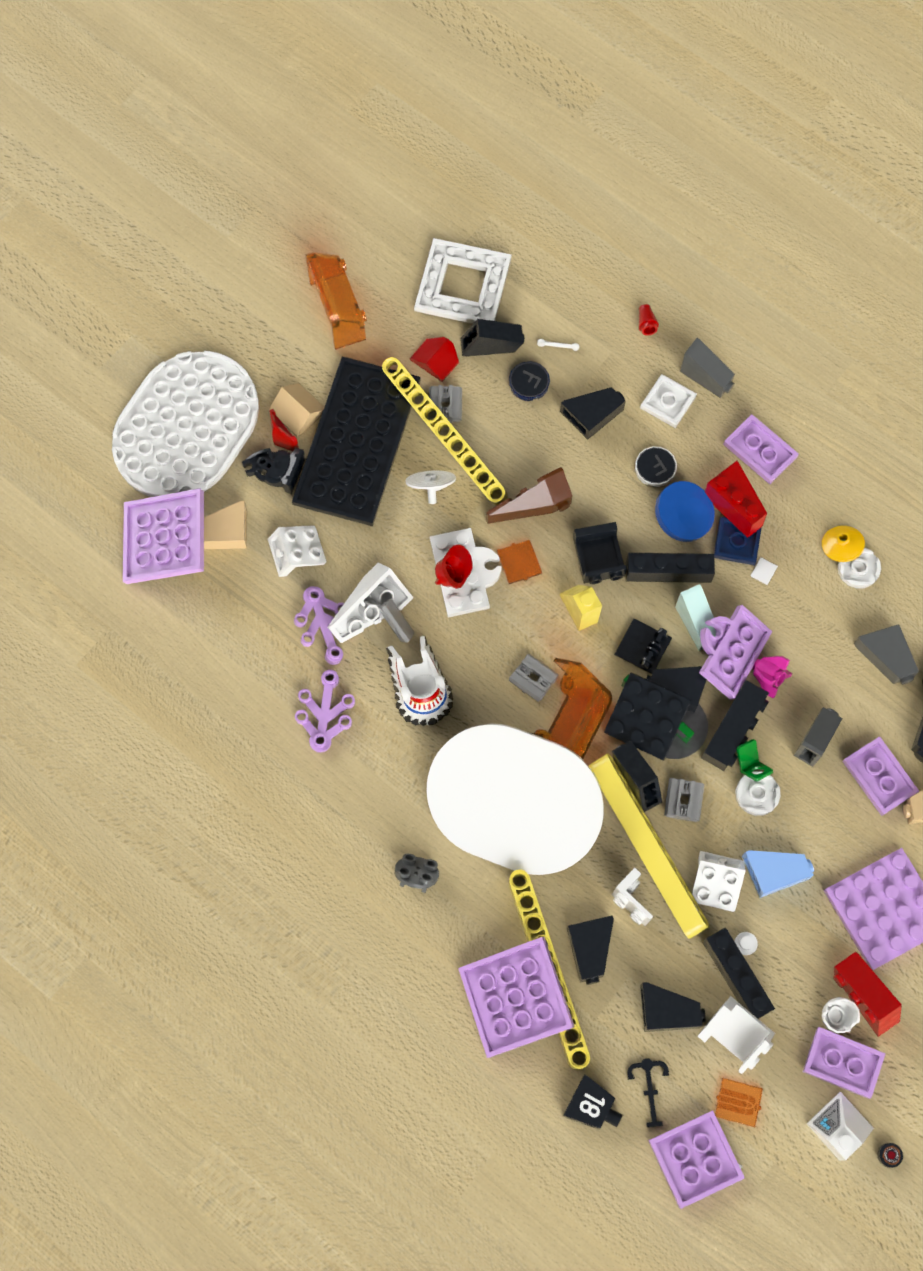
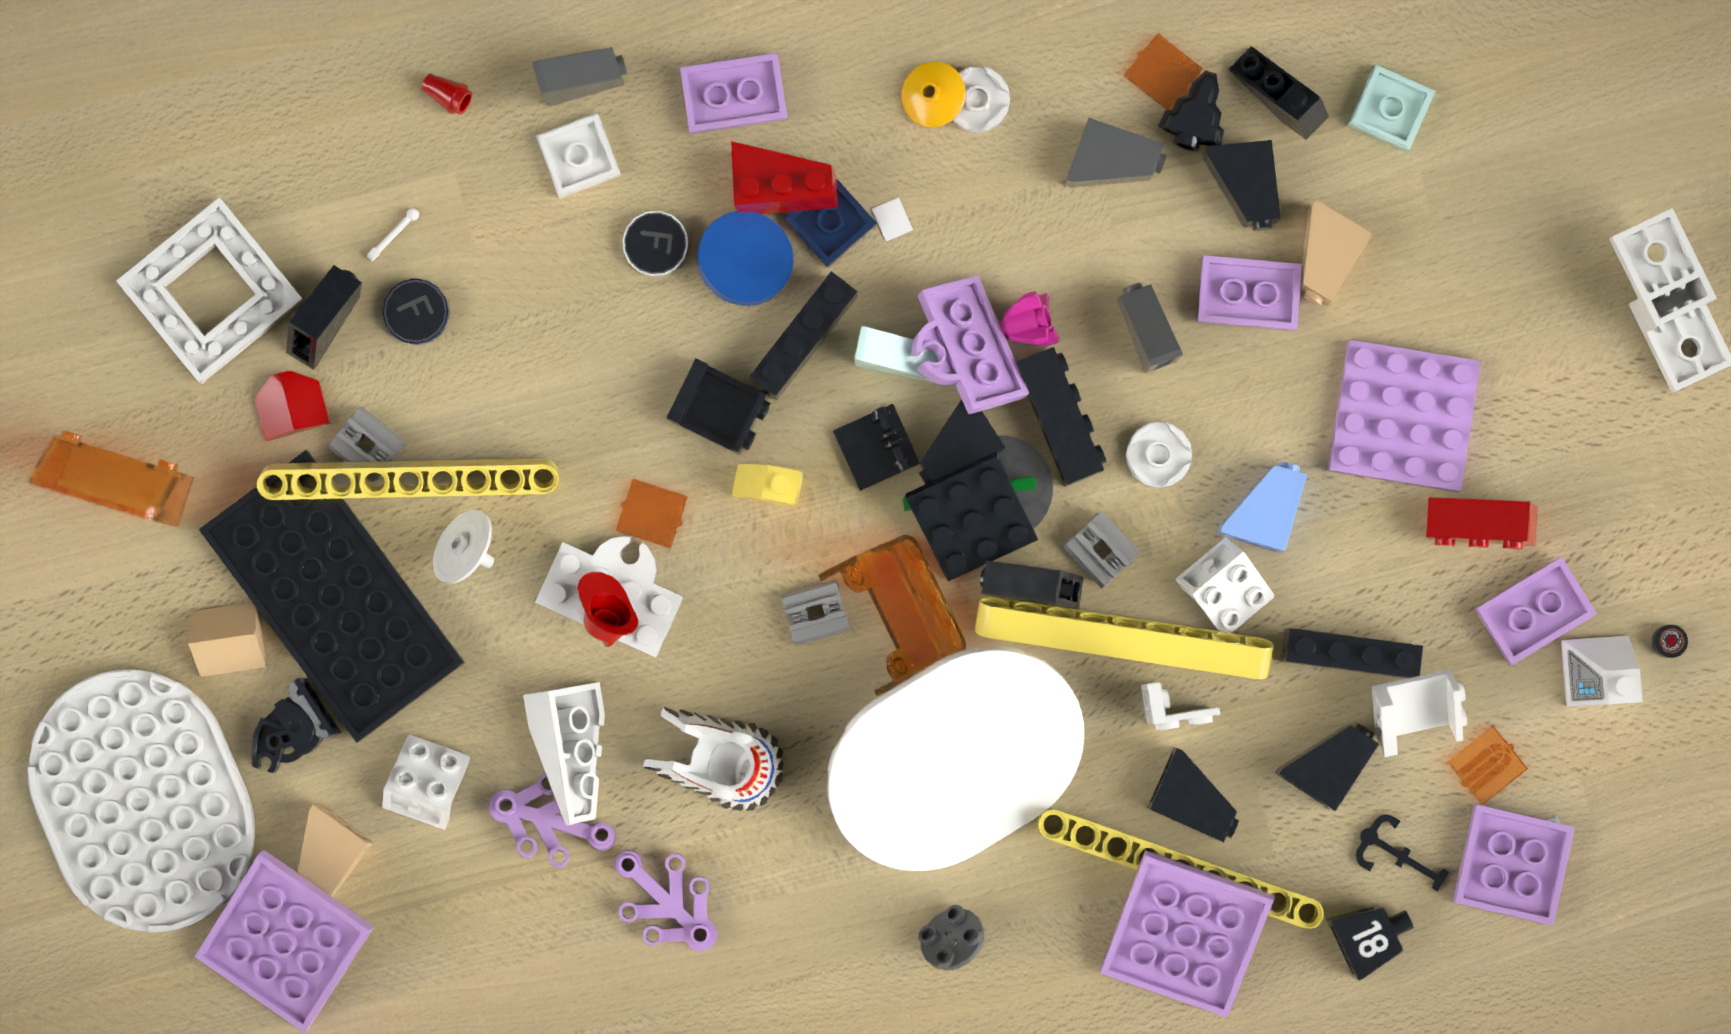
camera: 50 degrees left, 15 degrees up
red slope [269,409,299,452] -> none
light grey slope [378,599,414,643] -> none
reddish brown wedge [486,467,572,524] -> none
black slope [560,387,626,440] -> none
white plate [734,932,758,955] -> none
green bracket [737,739,773,781] -> none
white hair [821,997,860,1033] -> none

